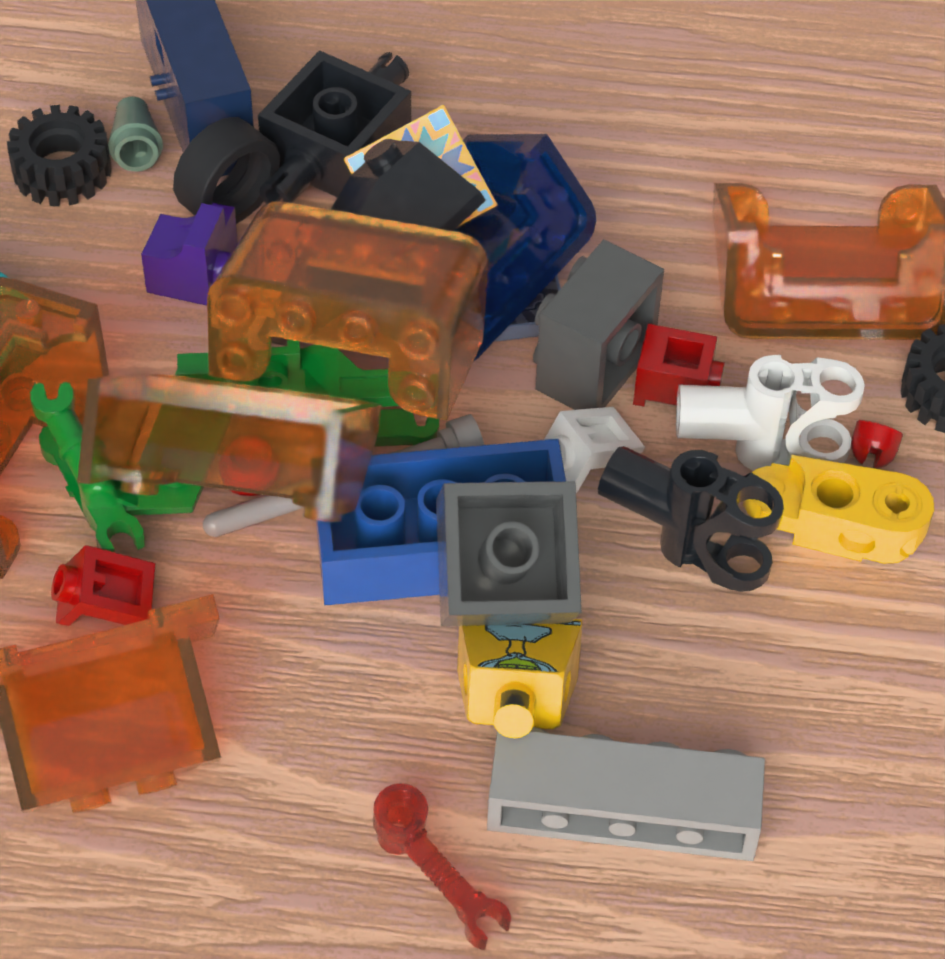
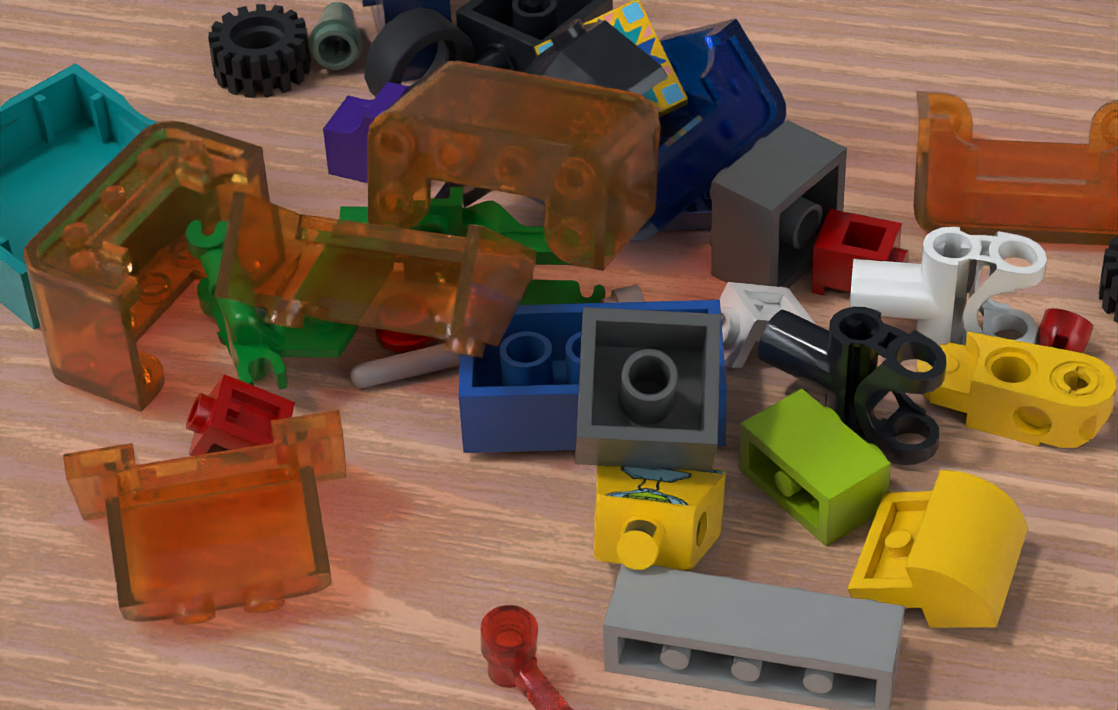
camera: 10 degrees right, 10 degrees down
none -> lime brick [739,389,891,547]
none -> yellow brick [847,470,1028,628]

